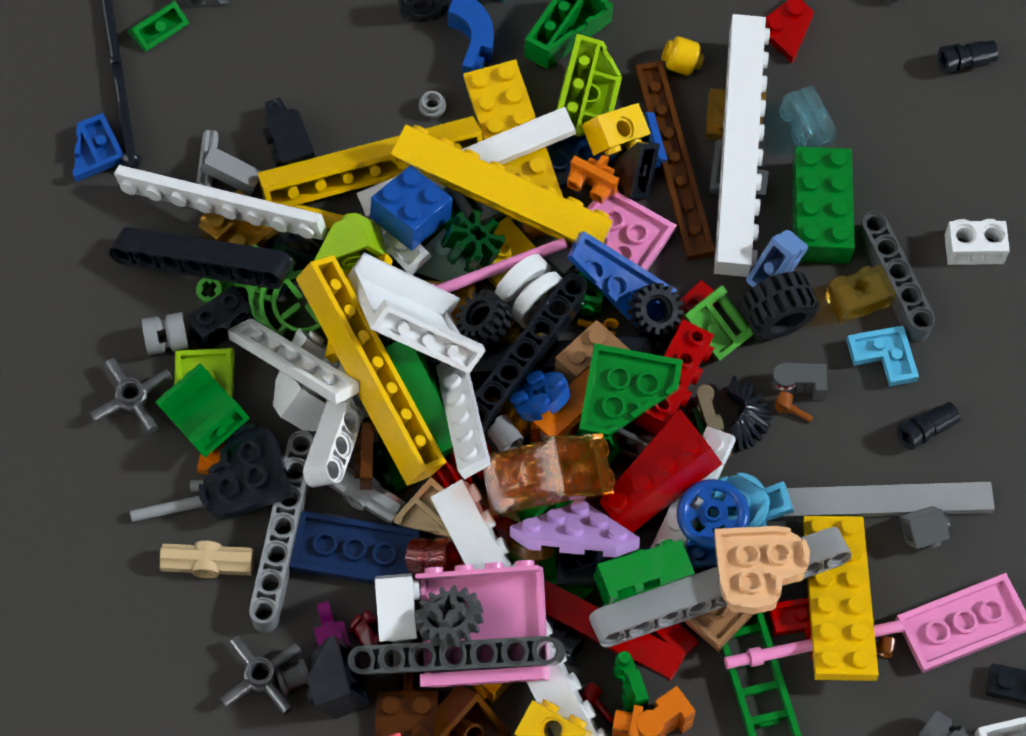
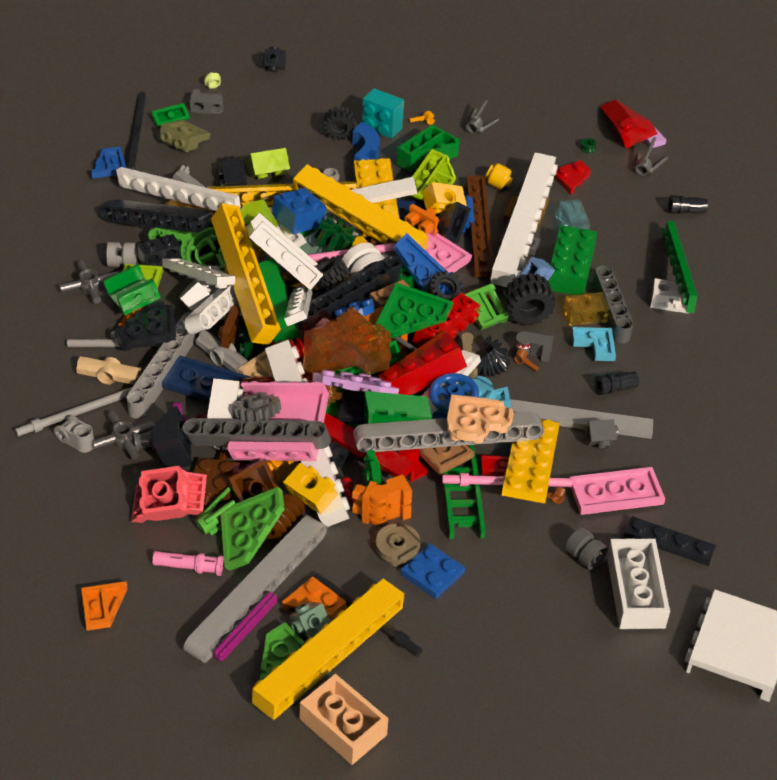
camera: 10 degrees right, 20 degrees down
none -> light grey bar [15,387,132,437]
none -> light grey piece [54,415,94,453]
none -> olive plate [159,120,211,152]
none -> lime slope [244,148,290,180]
none -> green plate [662,221,697,313]

